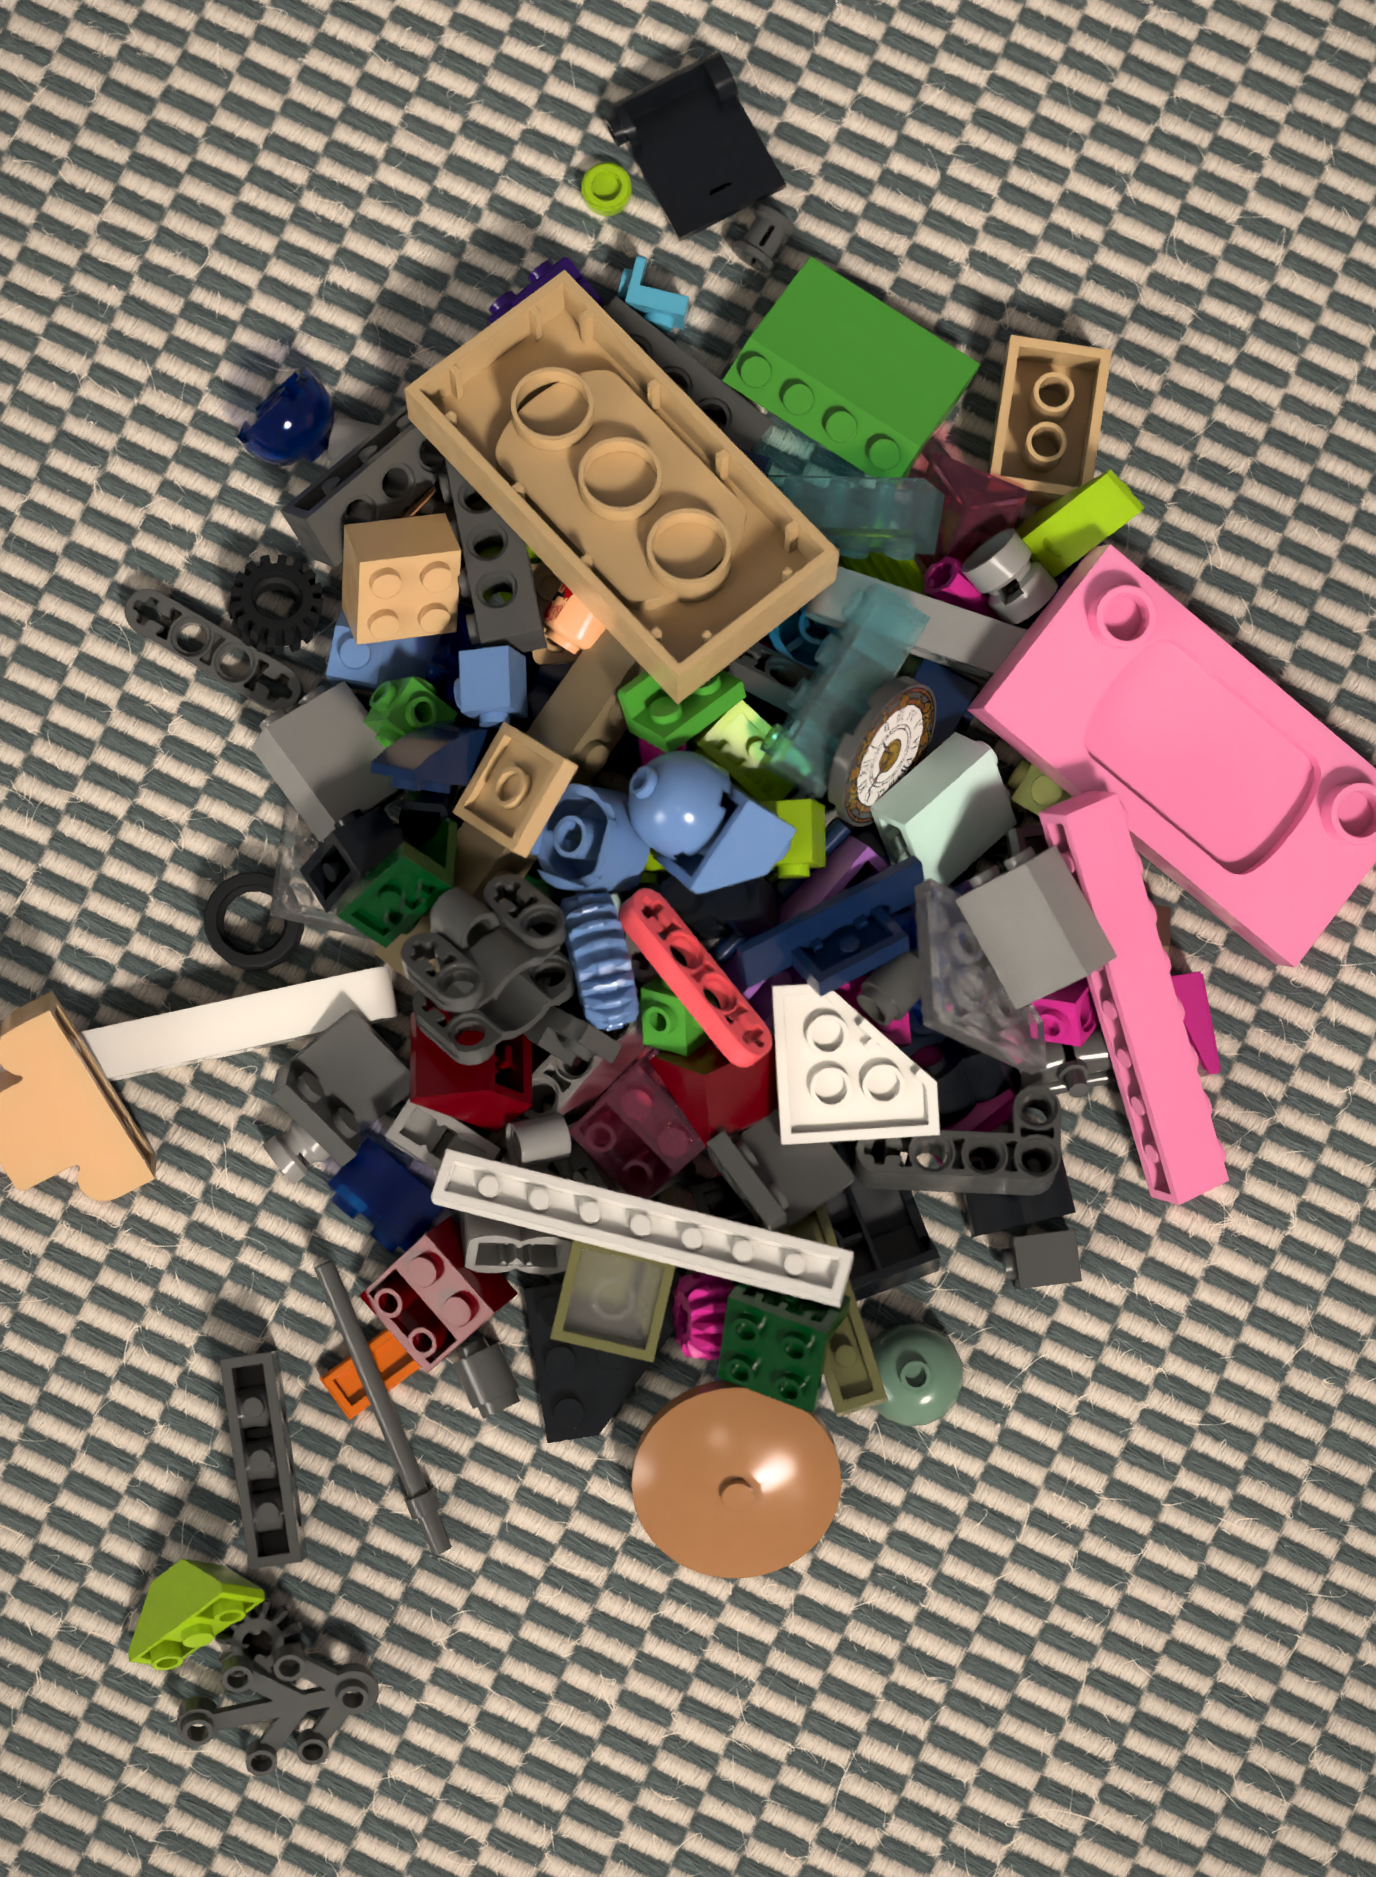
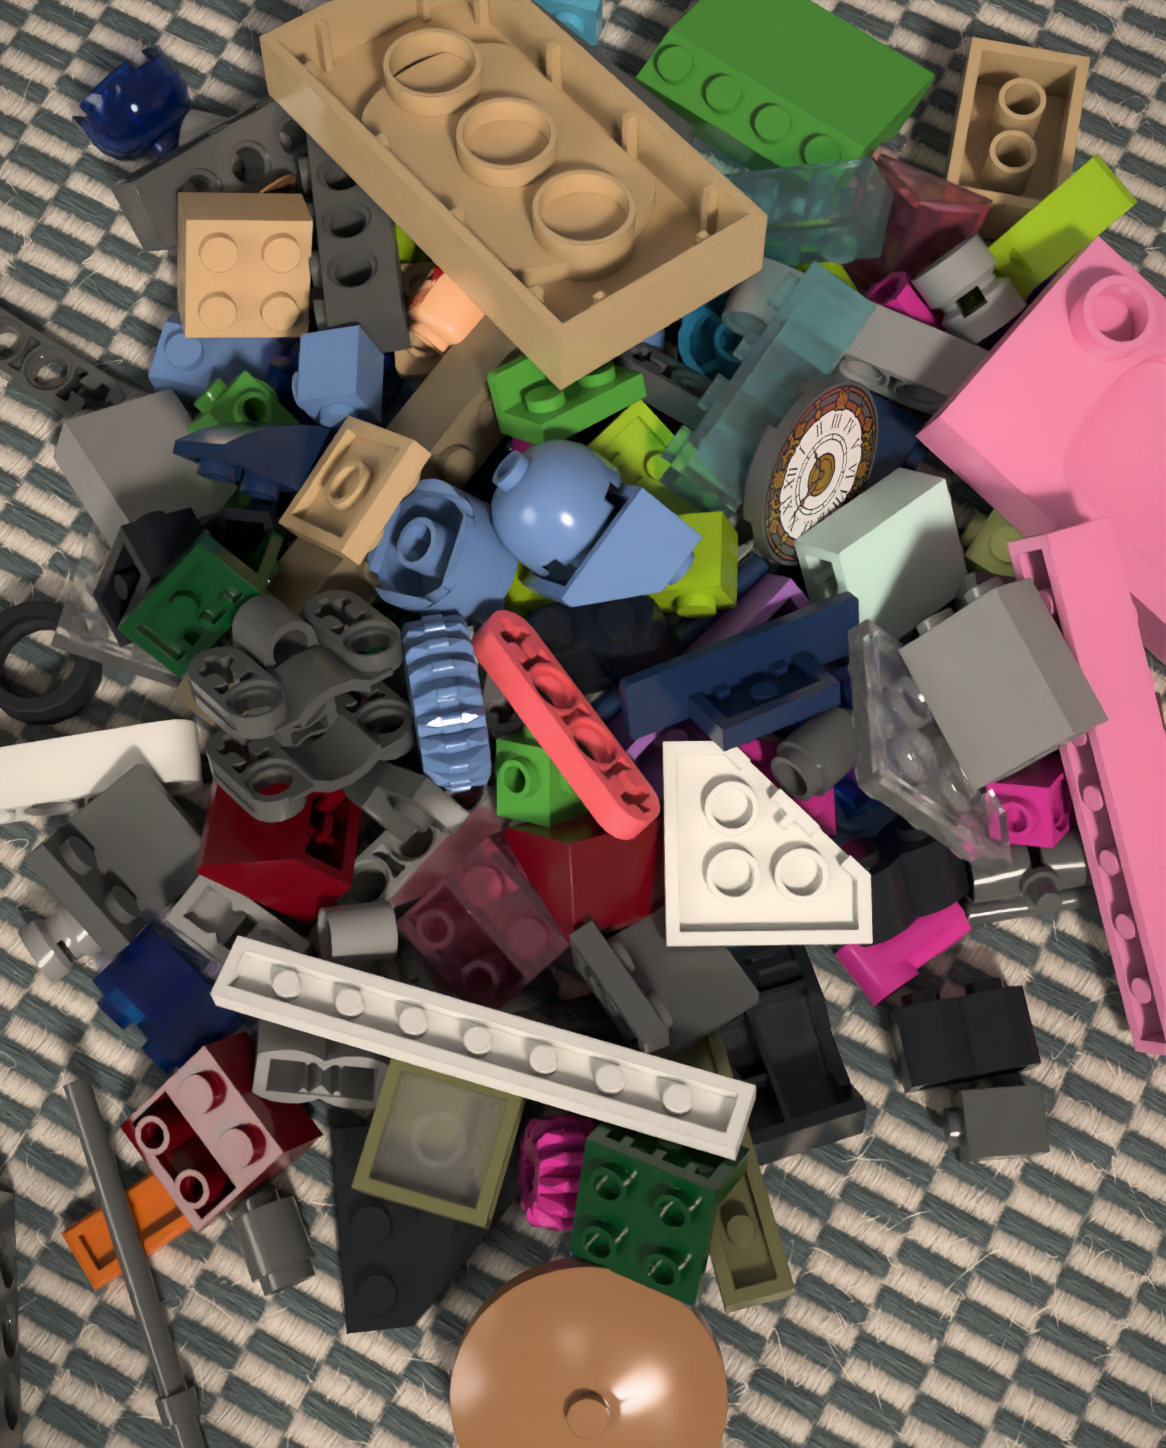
camera: 10 degrees right, 10 degrees down
black tyre [229,554,324,655] -> none
dark grey beam [852,1085,1061,1195] -> none
sand green cylinder [870,1323,964,1427] -> none

